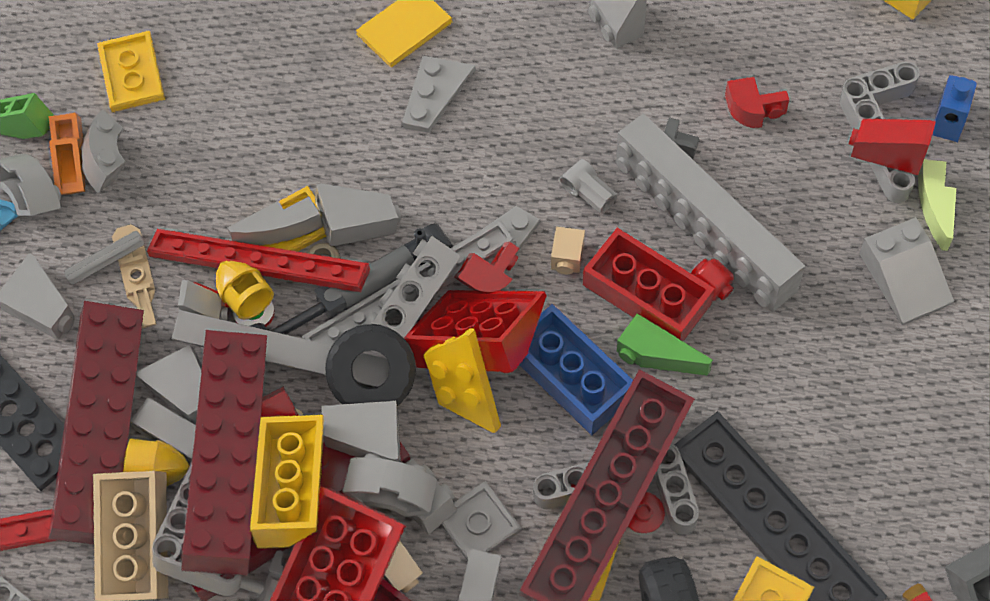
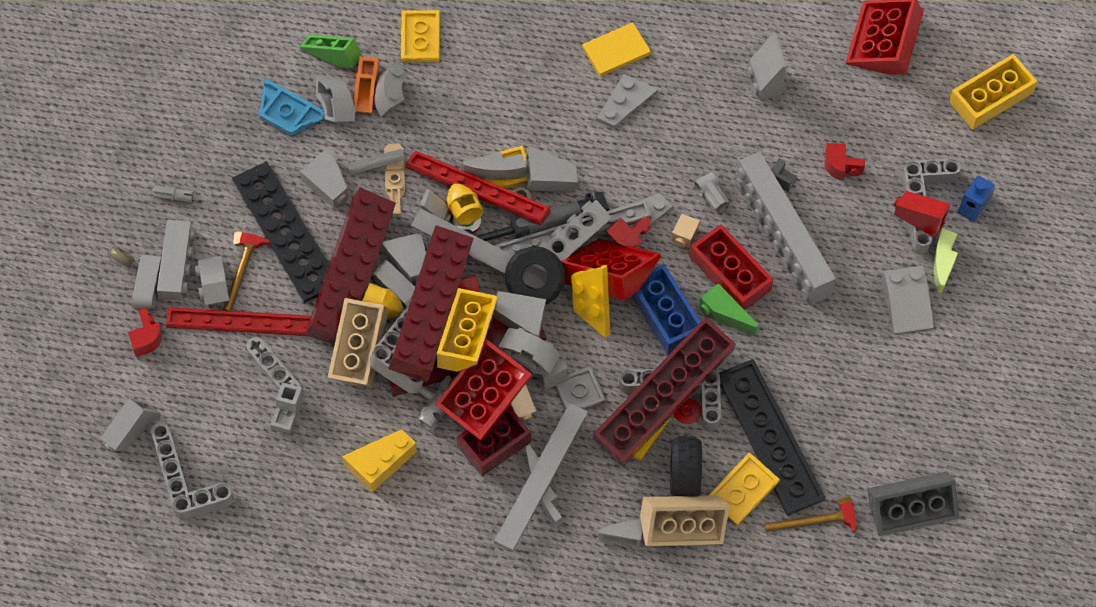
camera: 10 degrees right, 0 degrees up
red head [691,258,734,301] -> none

